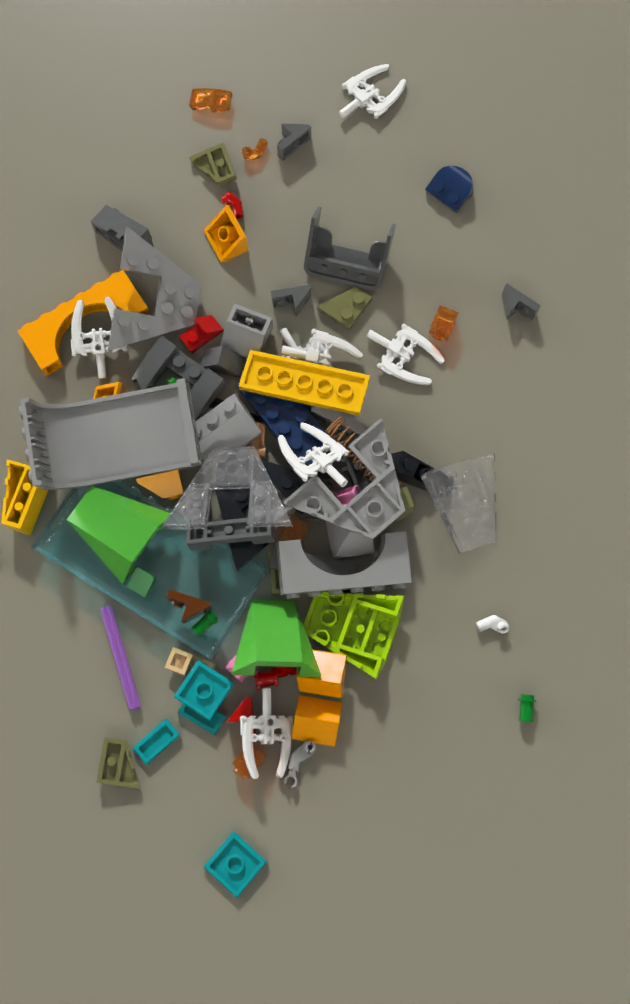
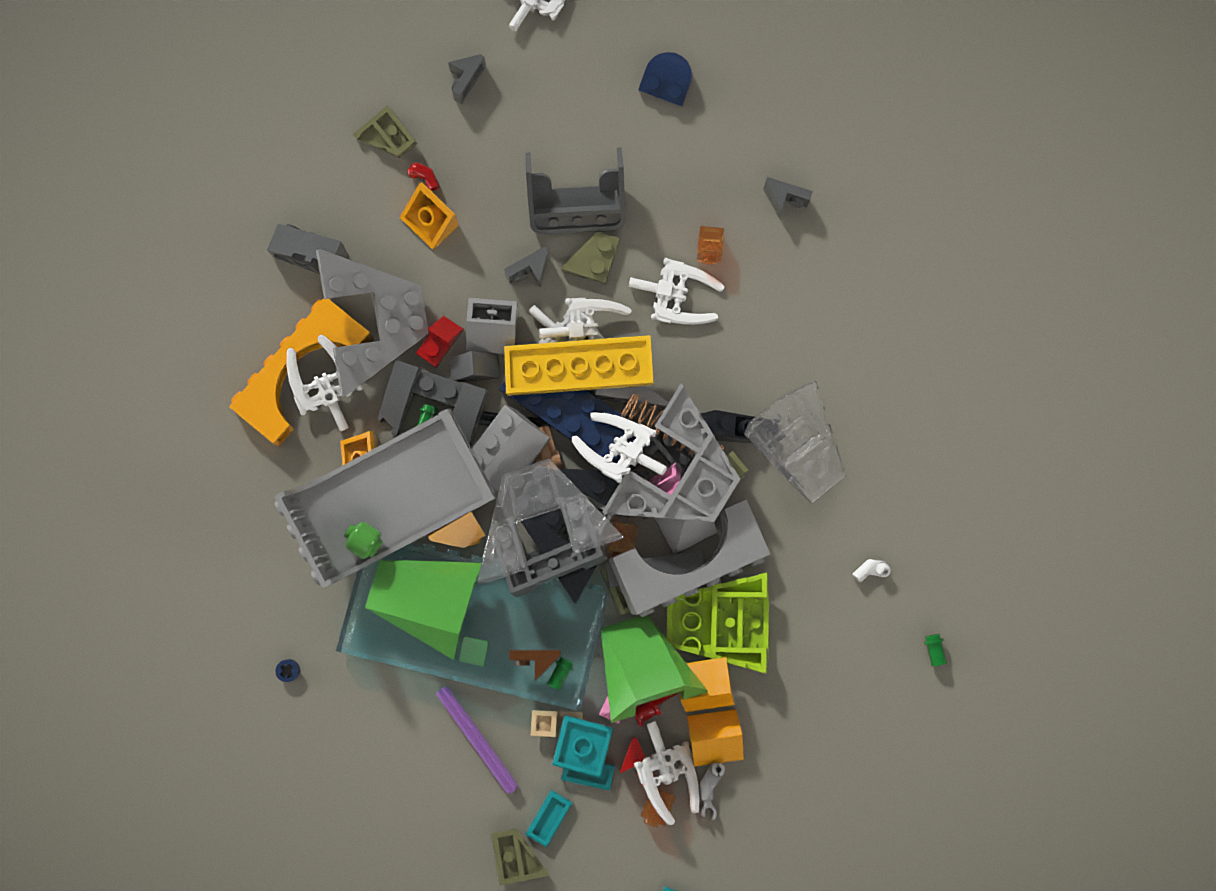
camera: 20 degrees left, 5 degrees up
yellow wedge [1,459,49,536] -> none
clear orange slope [189,88,233,113] -> none
clear orange arm [242,138,268,161] -> none
none -> bright green head [344,521,383,559]

